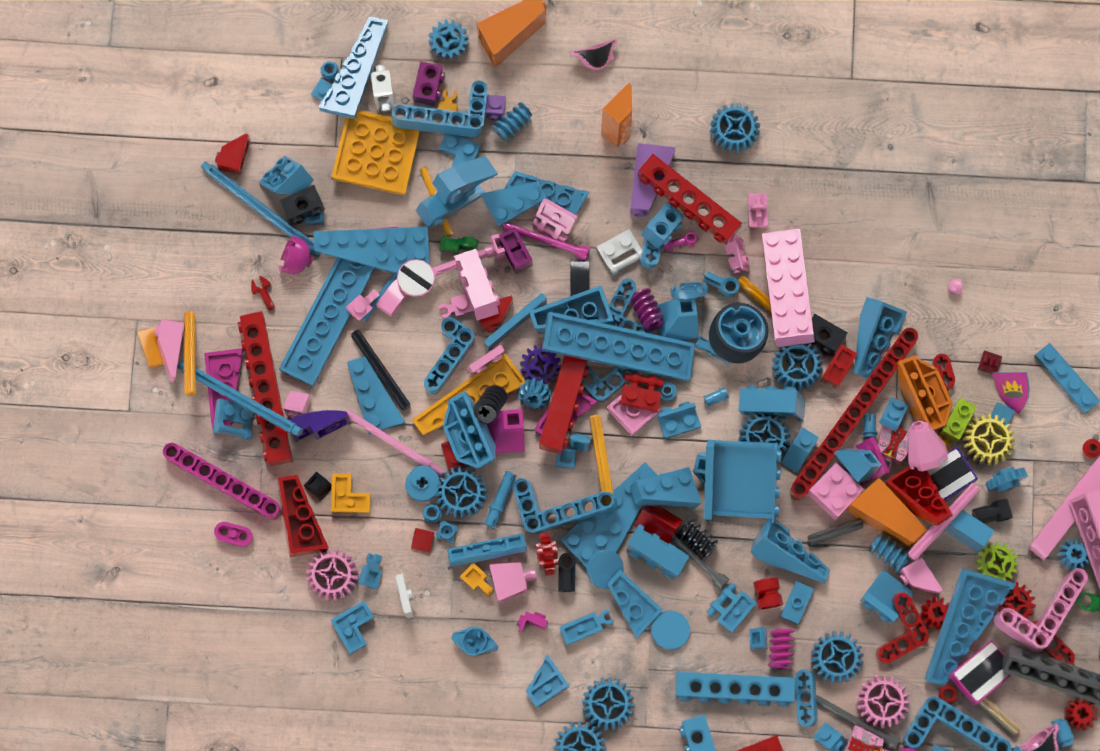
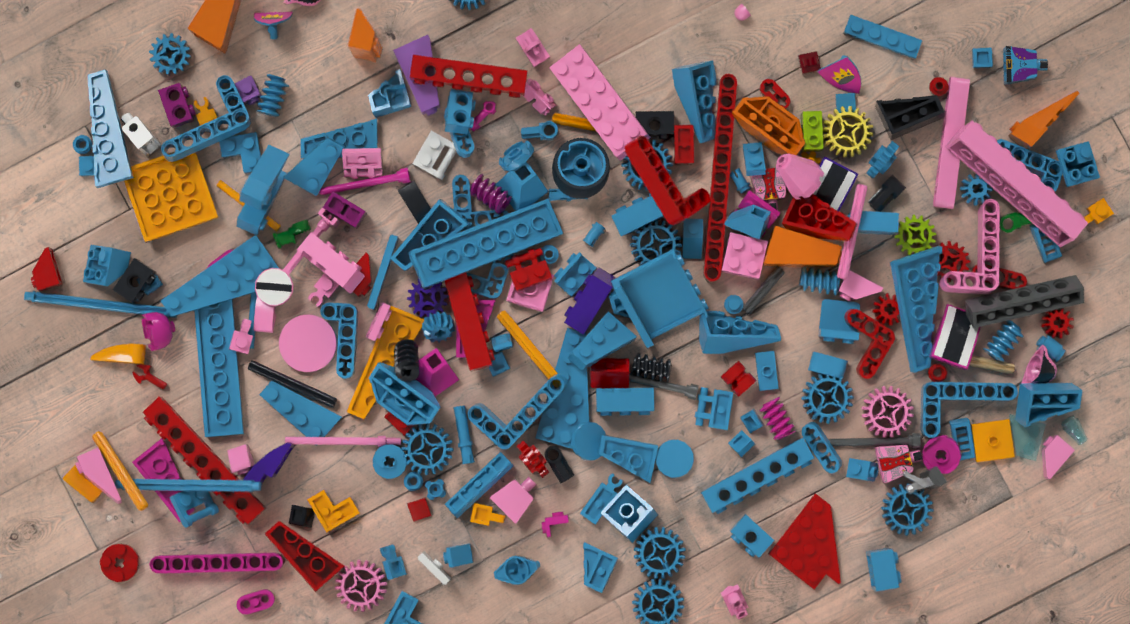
camera: 30 degrees left, 10 degrees up
none -> light orange piece [90,344,146,364]
none -> red plate [99,543,139,582]
none -> shield [254,12,293,39]
none -> bright pink tile [279,315,337,372]
none -> dark azure slope [368,69,412,118]
none -> dark azure slope [443,543,473,568]
none -> dark purple wedge [564,267,616,335]
none -> dark azure slope [600,485,658,543]
none -> red beam [625,136,710,225]
none -> dark azure plate [724,295,743,314]
none -> dark azure plate [728,430,755,457]
none -> dark azure beam [808,352,848,379]
none -> black wedge [875,95,945,140]
none -> dark azure piece [983,320,1024,362]

